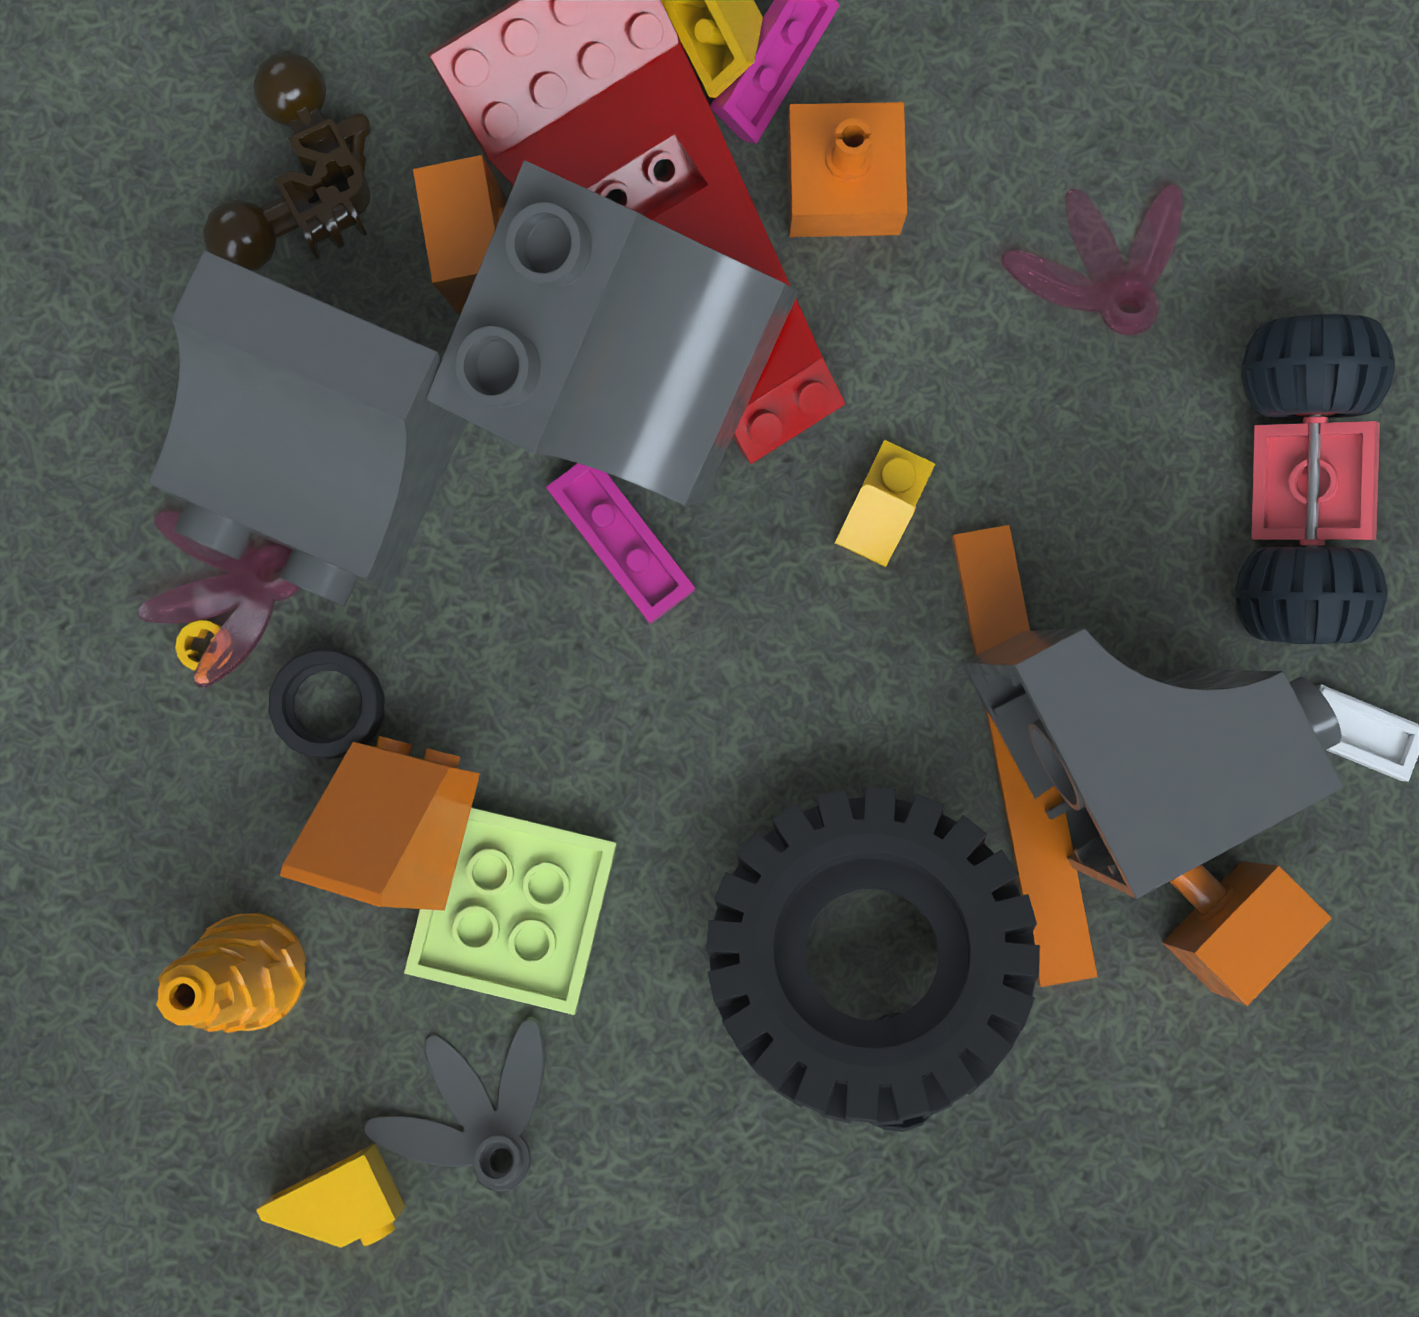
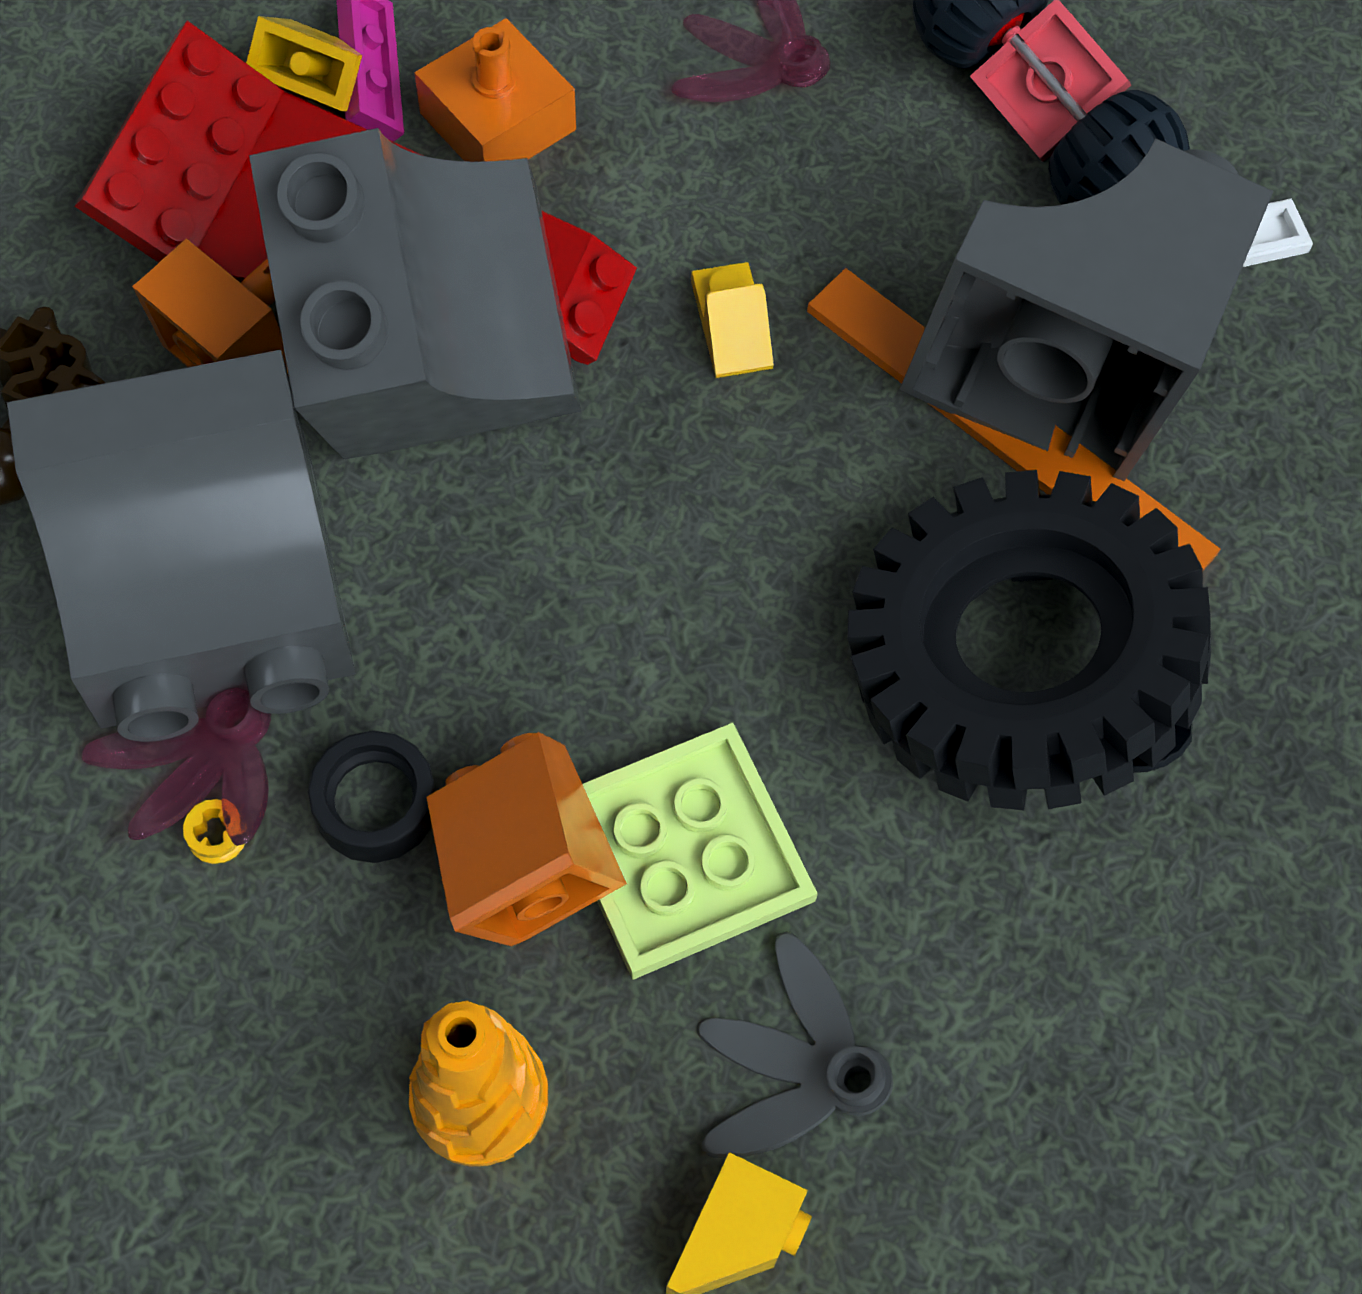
camera: 40 degrees left, 20 degrees down
dark pink plate [546,463,695,625] -> none
orange brick [1162,861,1332,1006] -> none

